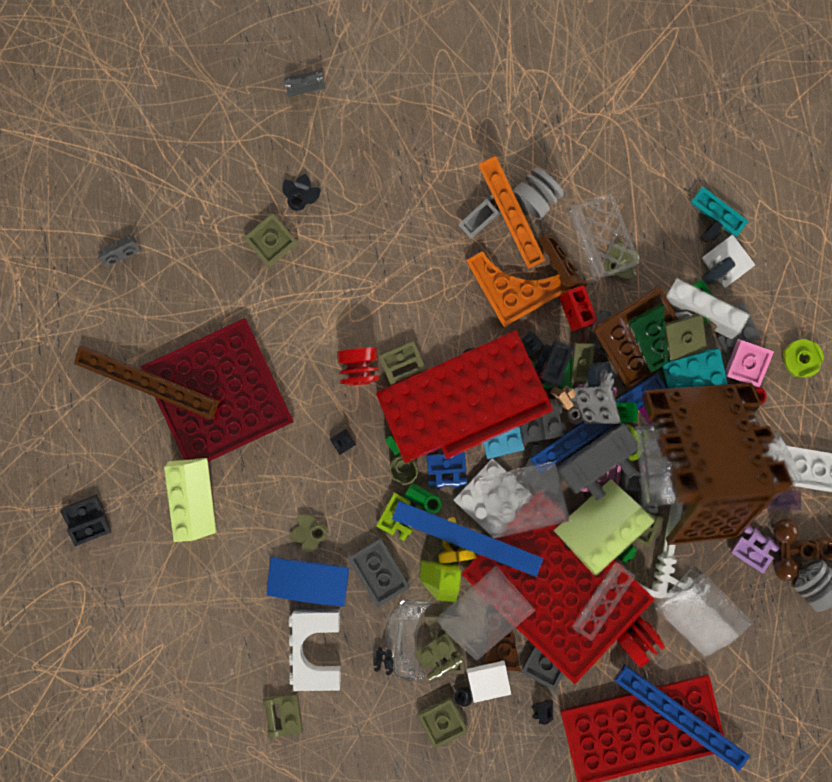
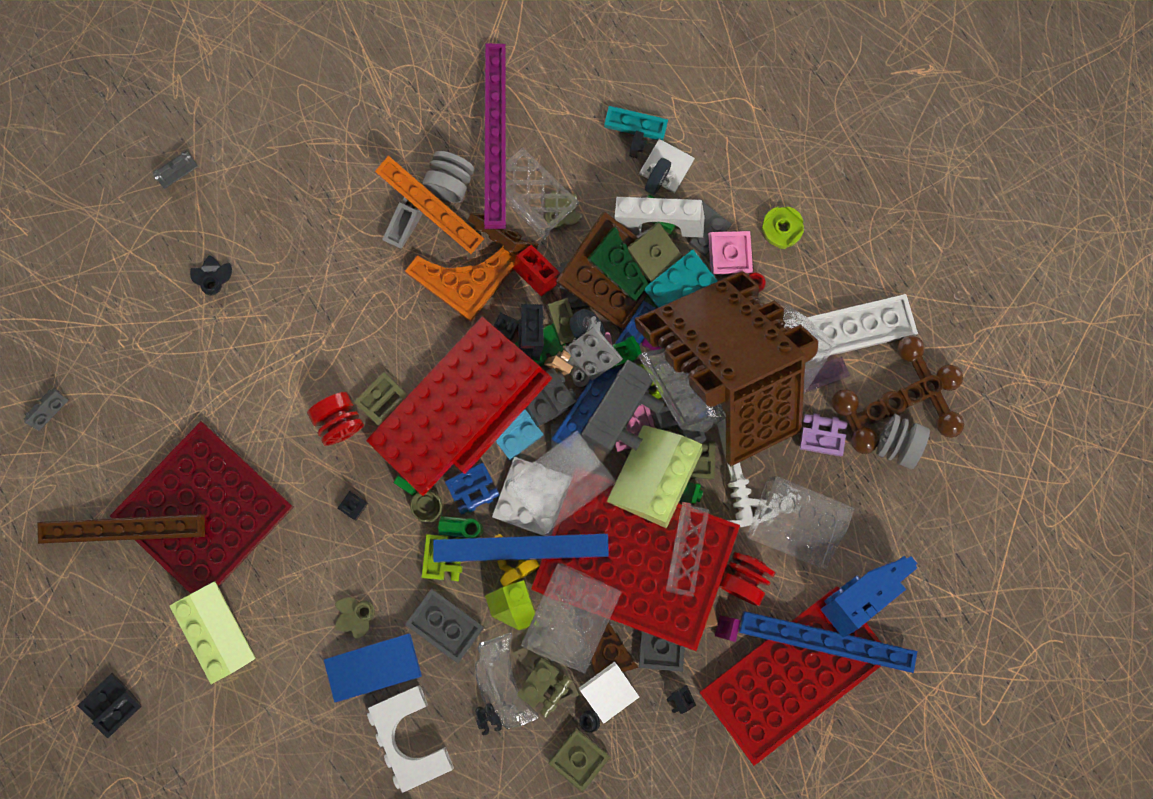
camera: 20 degrees left, 10 degrees down
olive plate [244,213,298,268] -> none
none -> magenta plate [484,43,506,229]
none -> magenta plate [715,615,741,642]
none -> blue piece [820,556,917,638]

